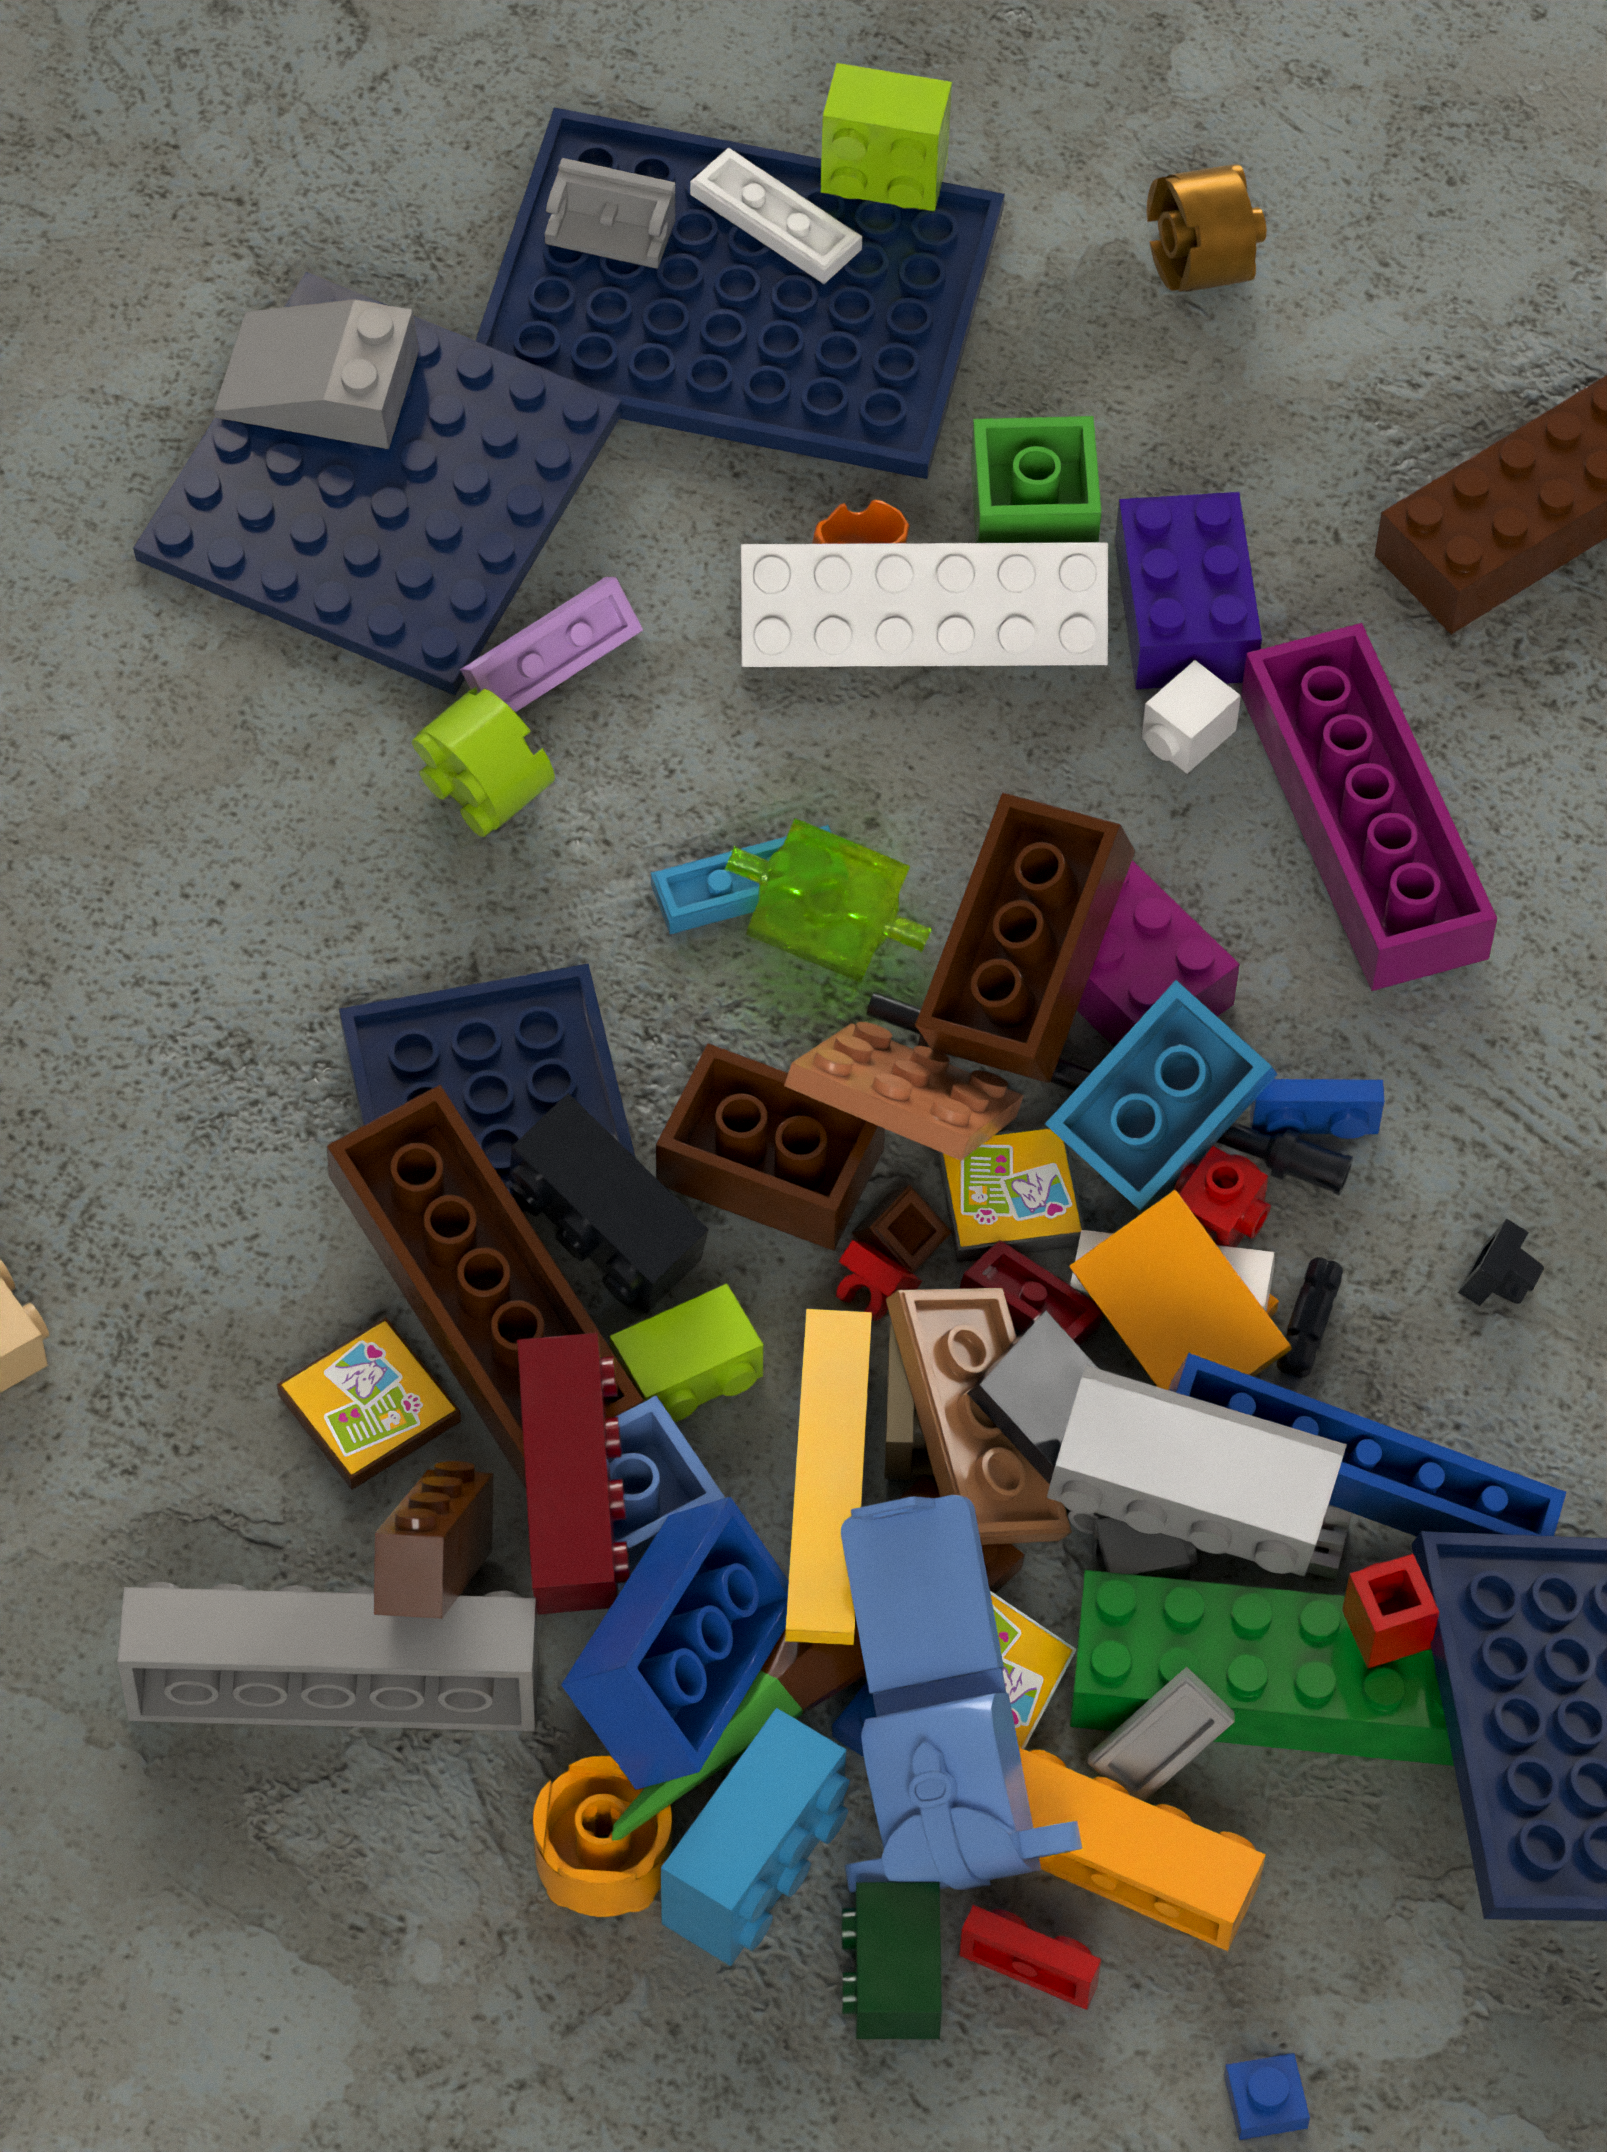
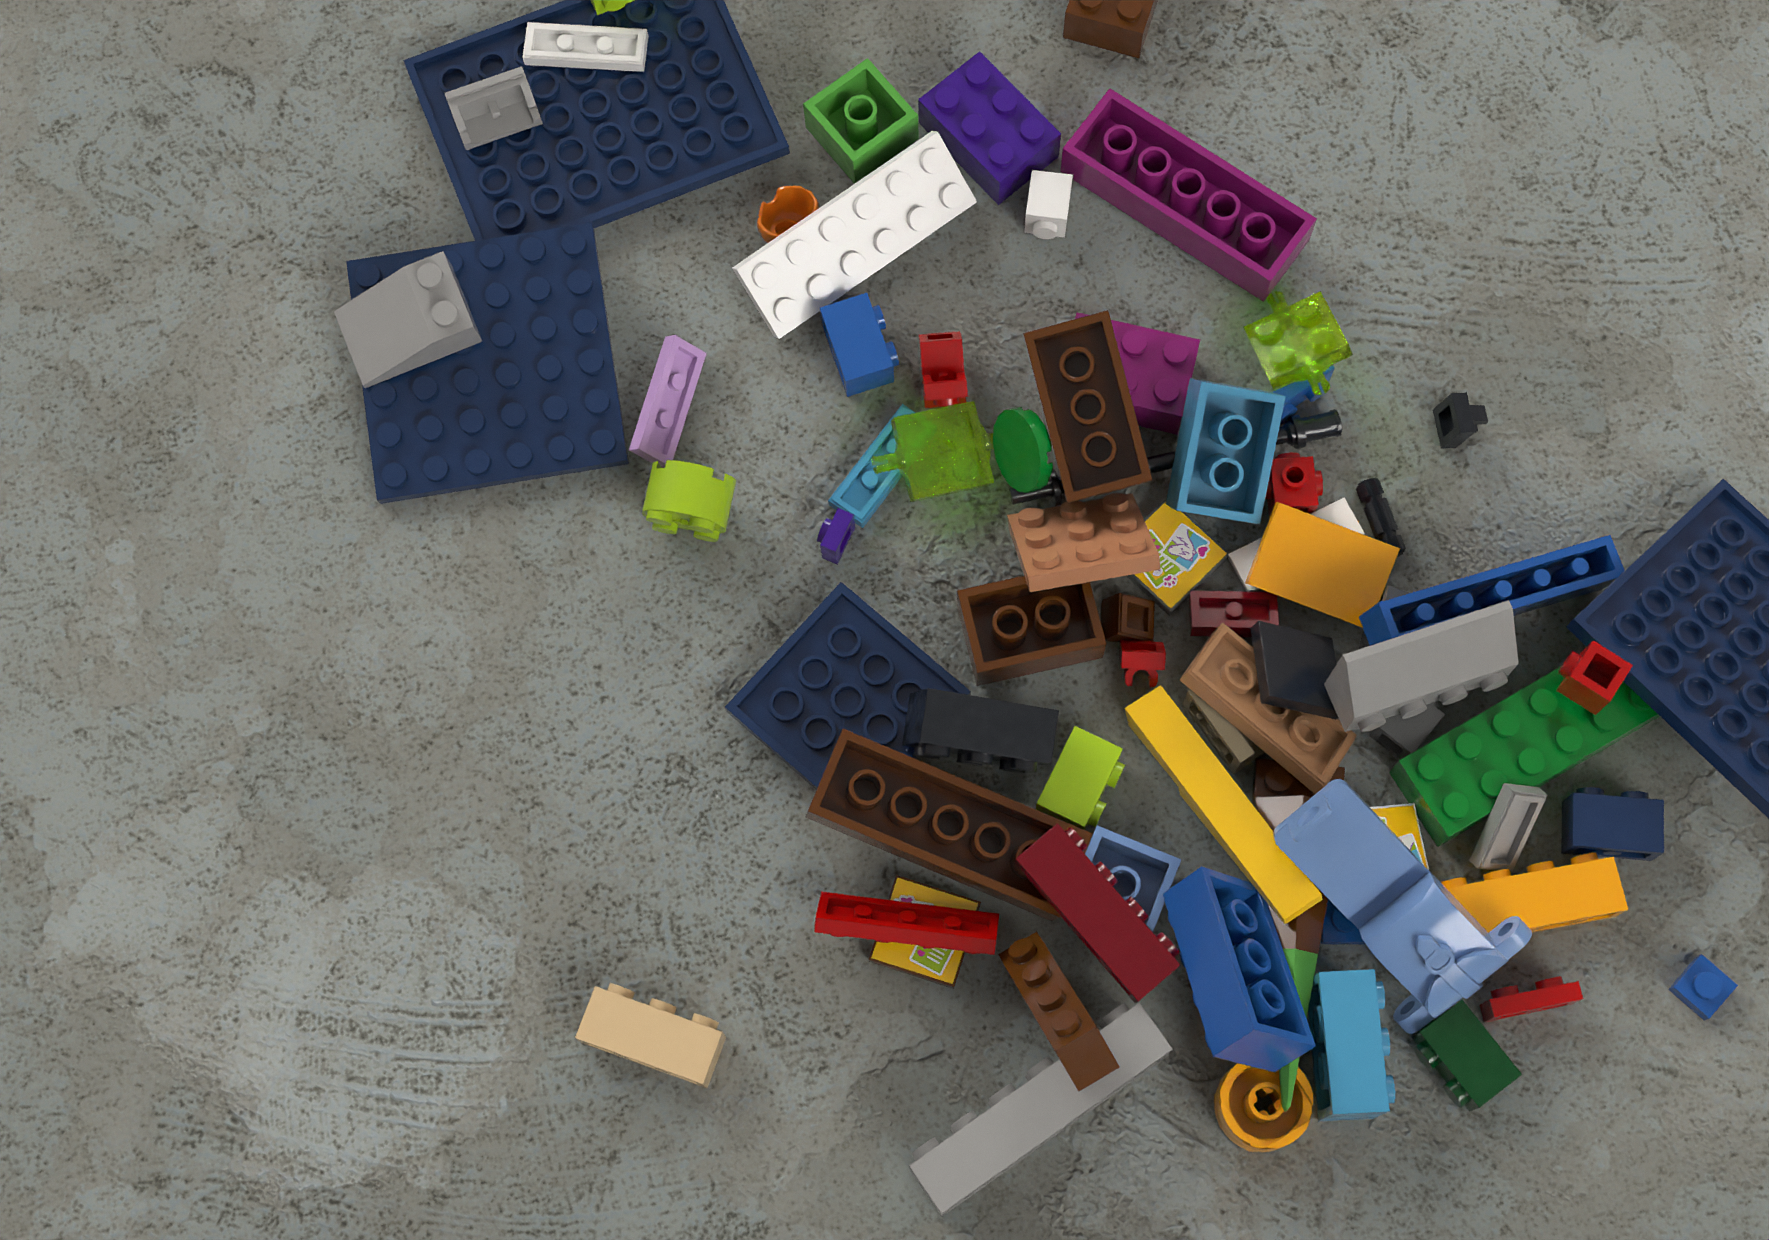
camera: 30 degrees left, 15 degrees up
none -> red plate [814,891,999,955]
none -> dark purple plate [817,508,855,565]
none -> blue brick [820,293,899,397]
none -> red brick [918,331,968,408]
none -> green tile [993,407,1053,493]
none -> clear neon green plate [1243,291,1353,395]
none -> dark blue brick [1561,787,1664,861]

